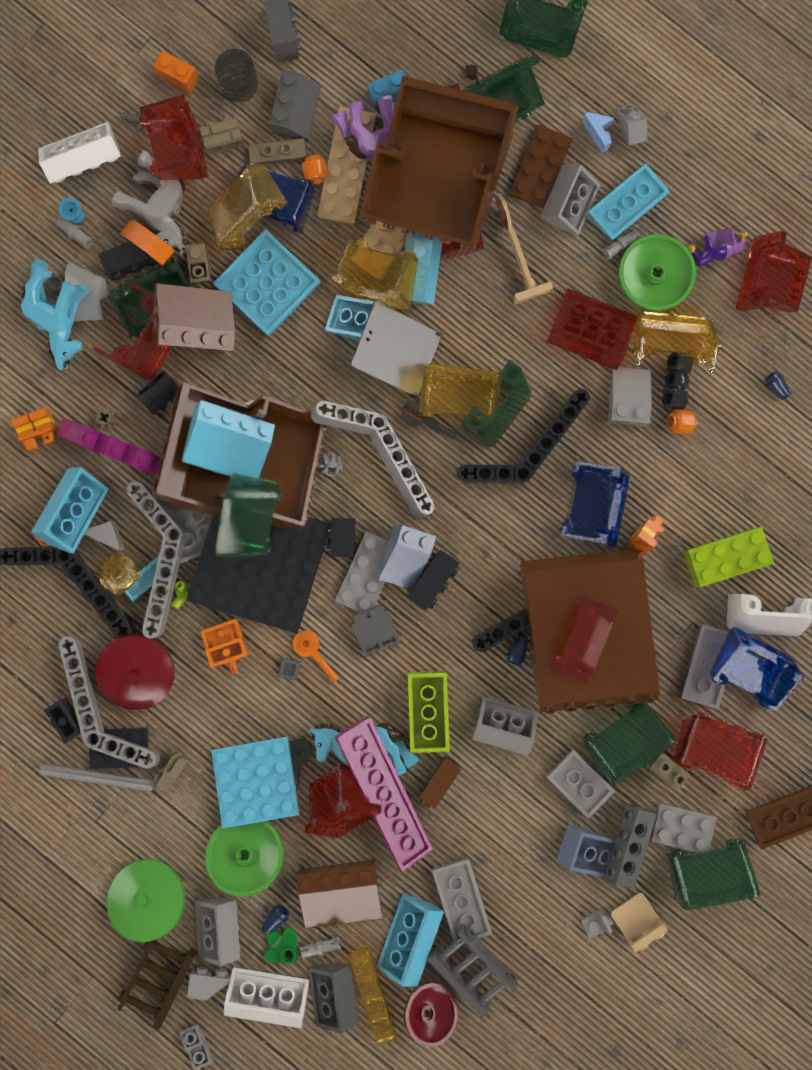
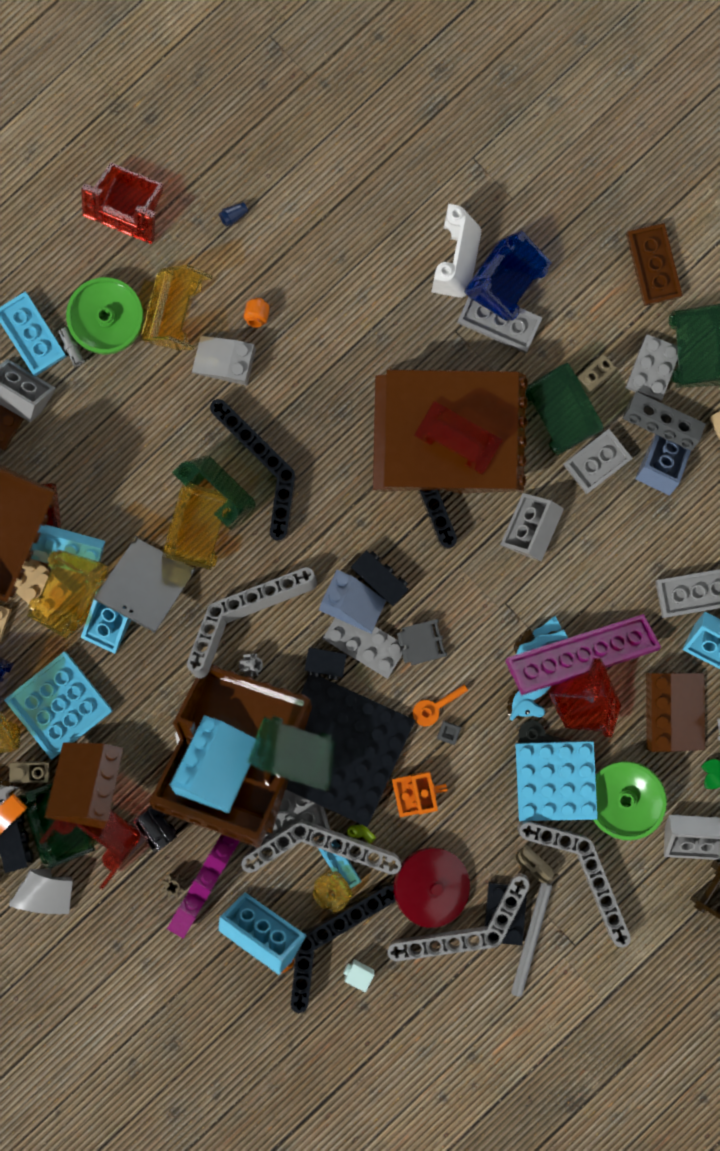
camera: 80 degrees left, 0 degrees up
orange hips [10,408,57,452] -> none
medium azure animal [21,259,90,370] -> none
black brick [44,698,81,743] -> none
dark grey plate [47,275,65,294] -> none
light grey slope [84,521,124,551] -> none
bright green dish [107,860,185,942] -> none
dark blue cone [262,904,289,934] -> none
pearl dark grey piece [401,400,457,440] -> none
lime brick [408,671,450,753] -> none
reddish brown brick [419,756,462,808] -> none
tan piece [496,193,553,305] -> none
dark blue cone [506,636,529,666] -> none
clear red slope [546,288,638,370] -> none
clear blue windscreen [560,461,630,547] -> none
orange hips [625,514,665,557] -> none
black piece [662,352,693,410] -> none
clear red windscreen [673,712,768,790] -> none
lime brick [683,527,774,587] -> none
piece [688,228,748,266] -> none
none -> light aqua brick [343,959,374,993]
none -> light grey beam [517,821,631,948]

